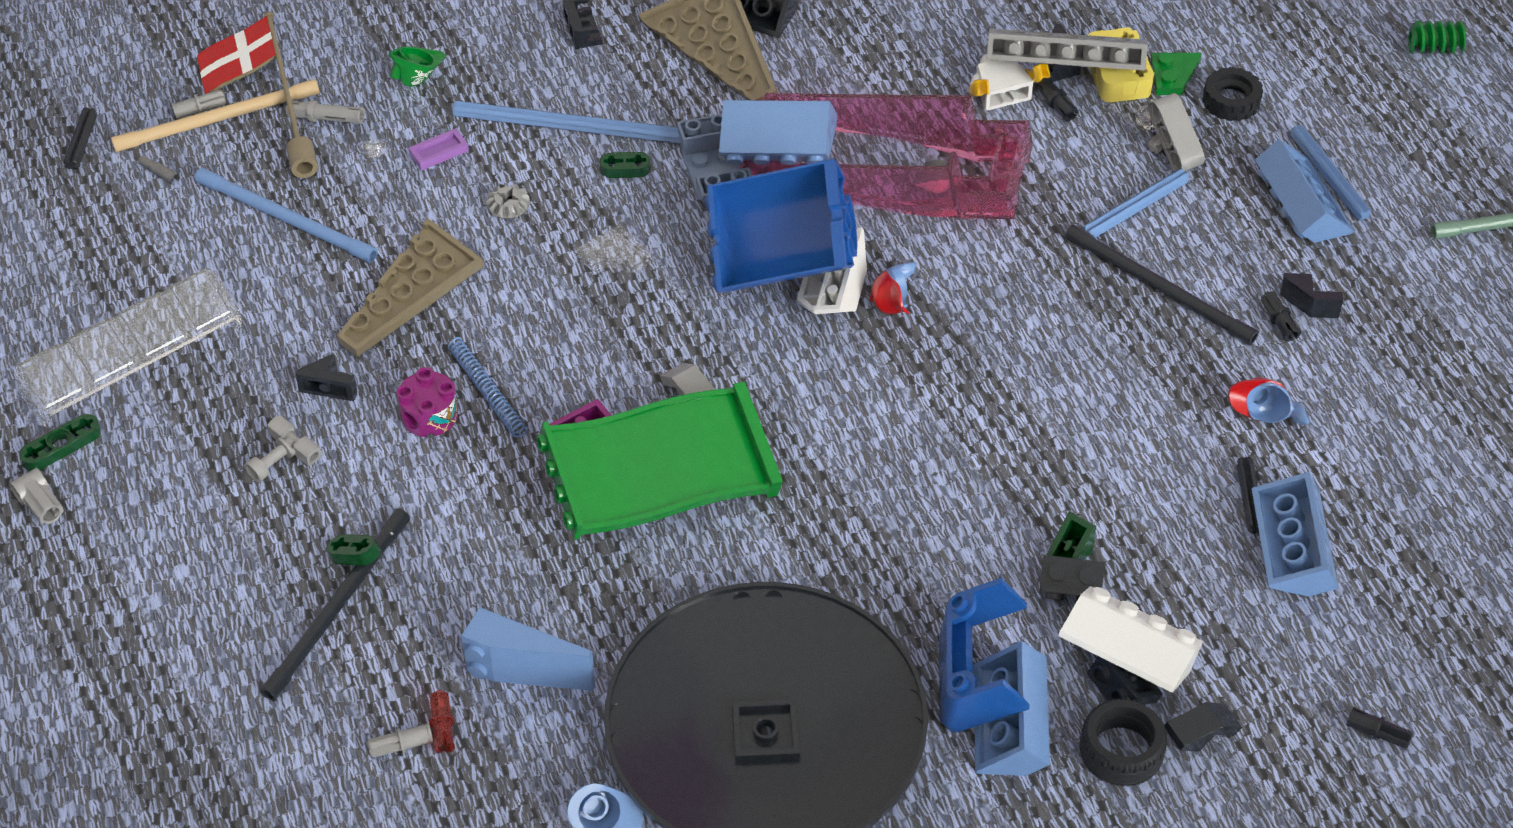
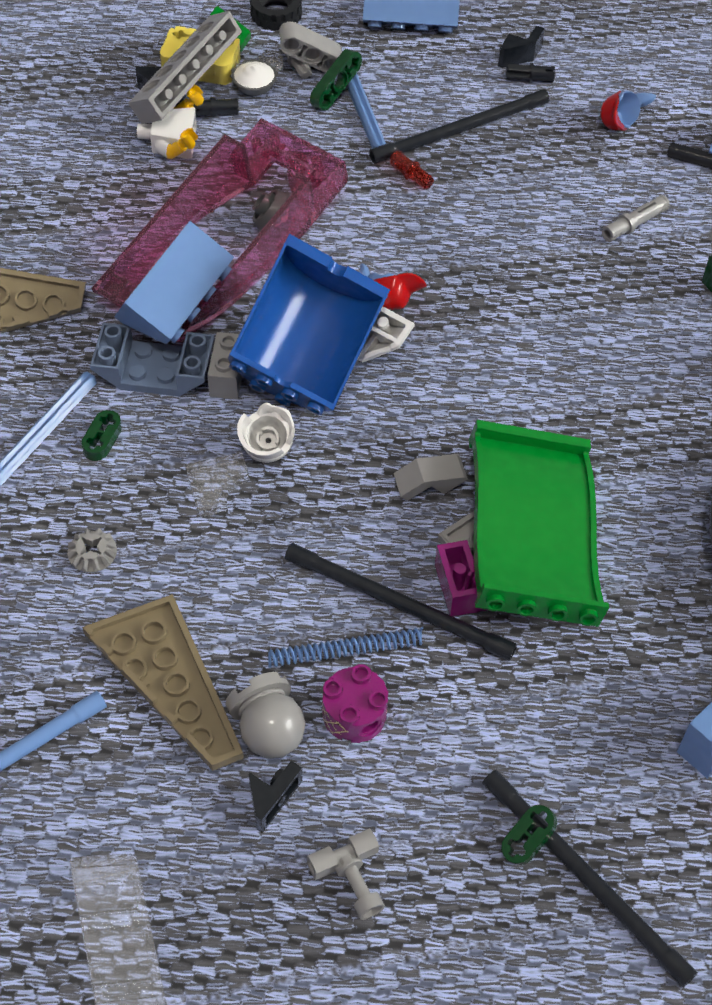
camera: 70 degrees left, 5 degrees up
none -> light grey tile [226,672,306,759]
none -> white piece [230,58,278,96]
none -> white helmet [237,403,295,463]
none -> black piece [285,543,517,661]
none -> dark green beam [310,49,362,111]
none -> clear red axle [389,151,434,190]
none -> light grey pin [602,195,670,242]

